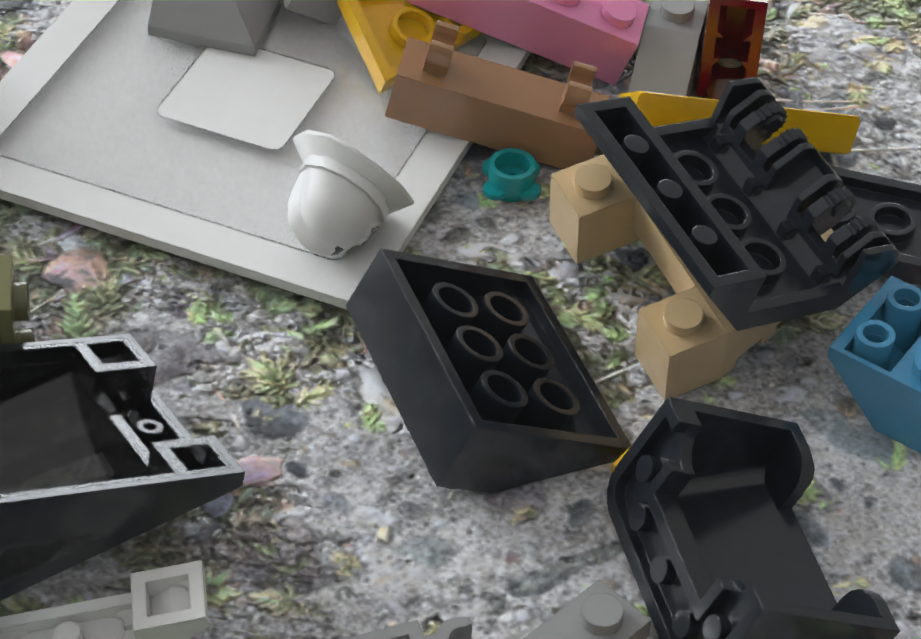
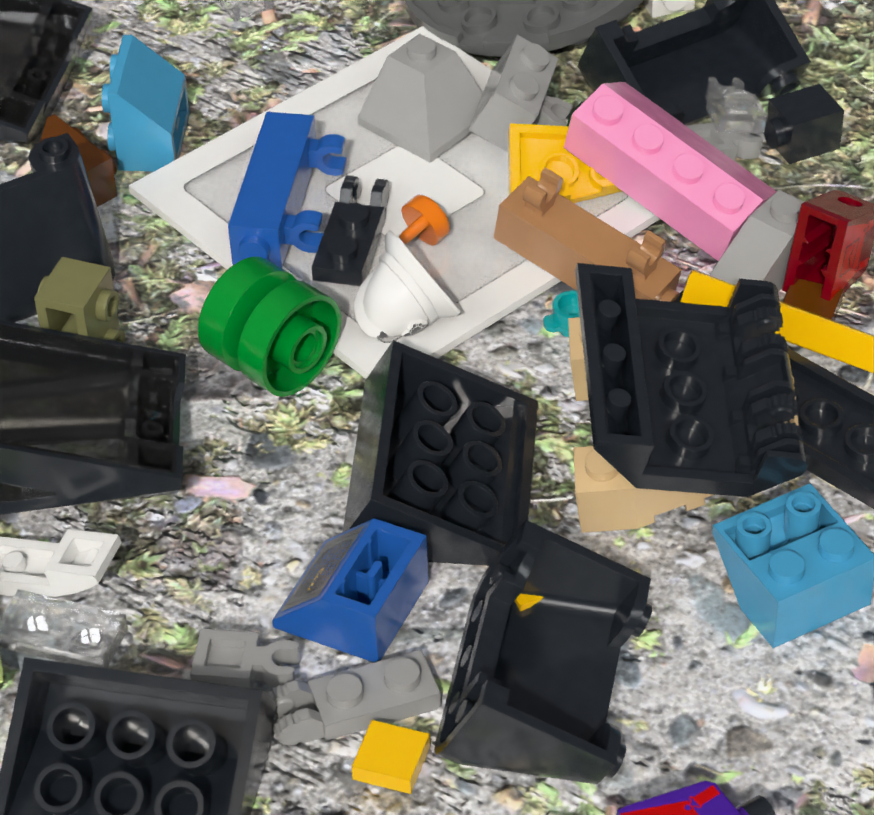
camera: 30 degrees right, 0 degrees up
none -> green wheel [198,256,341,397]
none -> blue brick [228,112,347,268]
none -> blue slope [272,518,429,662]
none -> black hinge [311,175,390,286]
none -> orange tile [398,195,450,246]

